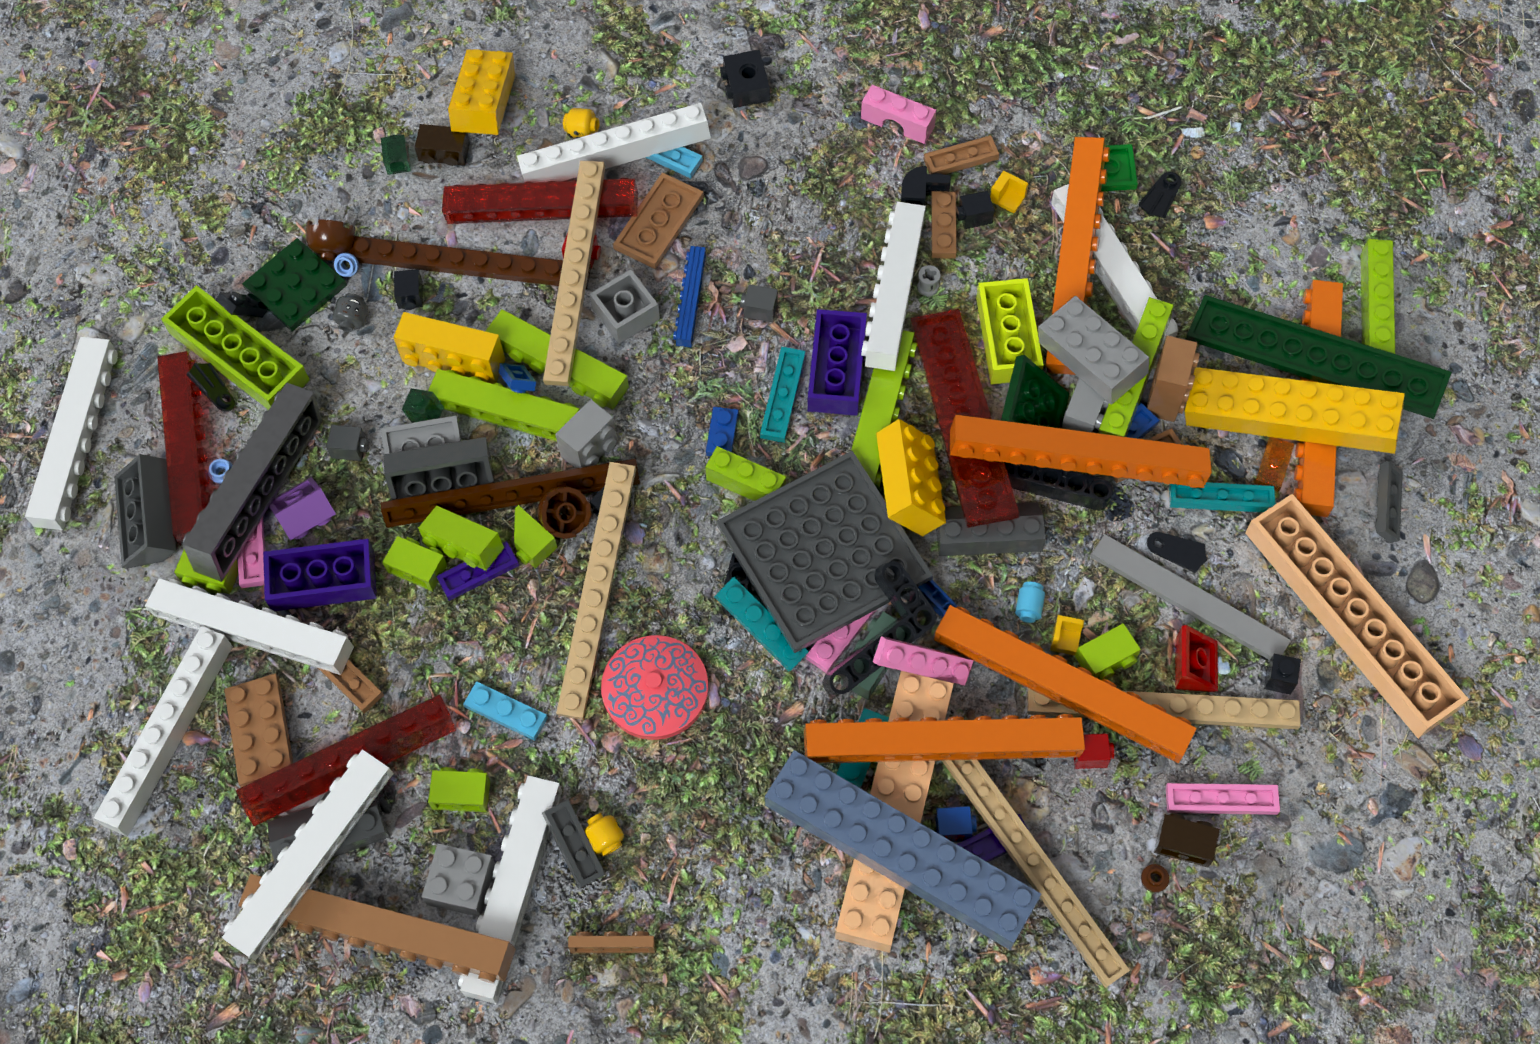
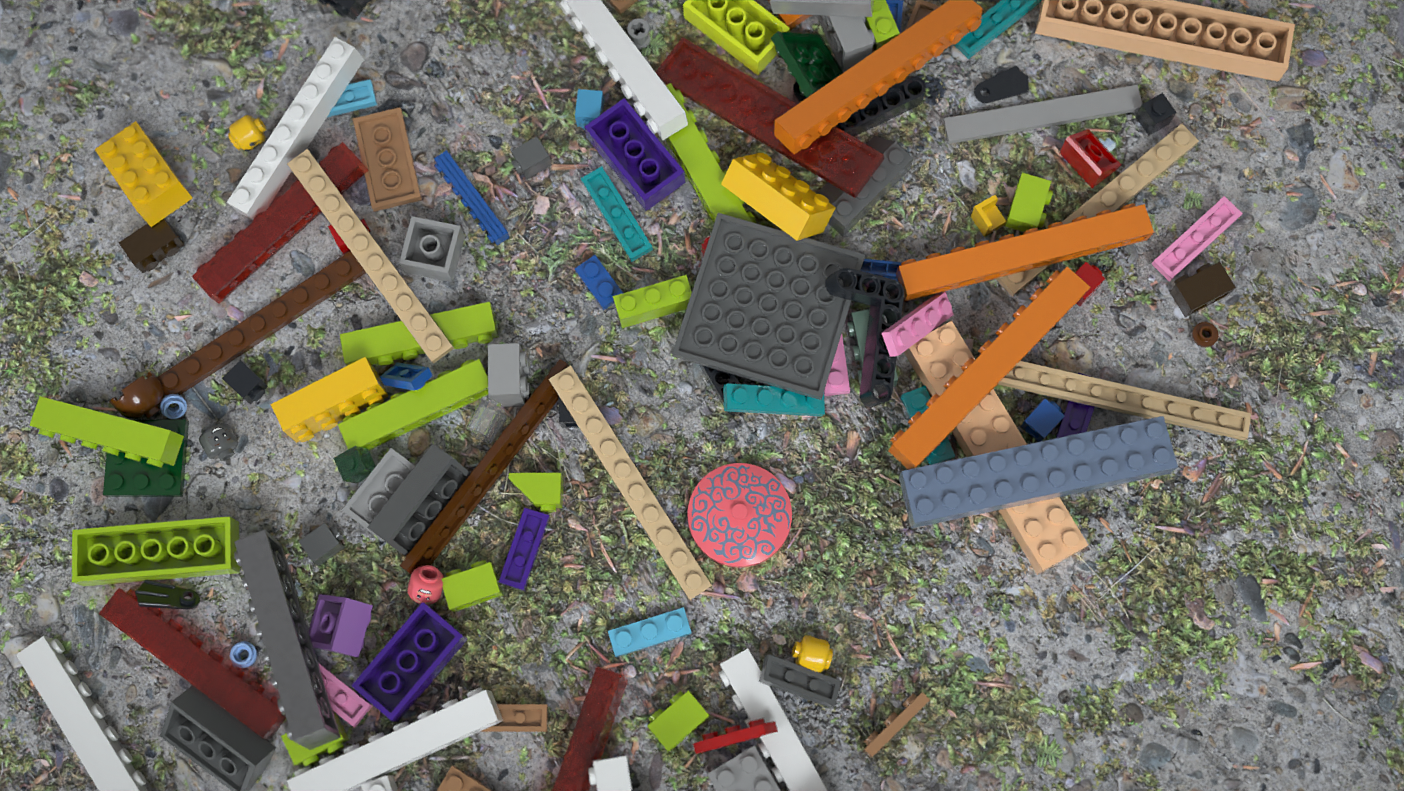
camera: 40 degrees left, 10 degrees up
black plate [216,292,267,318] -> none
clear green brick [381,134,411,175] -> none
lime brick [418,506,504,571] -> none
reddish brown cylinder [537,486,591,539] -> none
medium azure brick [1015,582,1045,623] -> none
none -> lime brick [29,396,184,468]
none -> coral head [408,565,444,605]
none -> clear brick [466,398,507,446]
none -> dark azure brick [575,89,604,129]
none -> red plate [693,718,778,754]

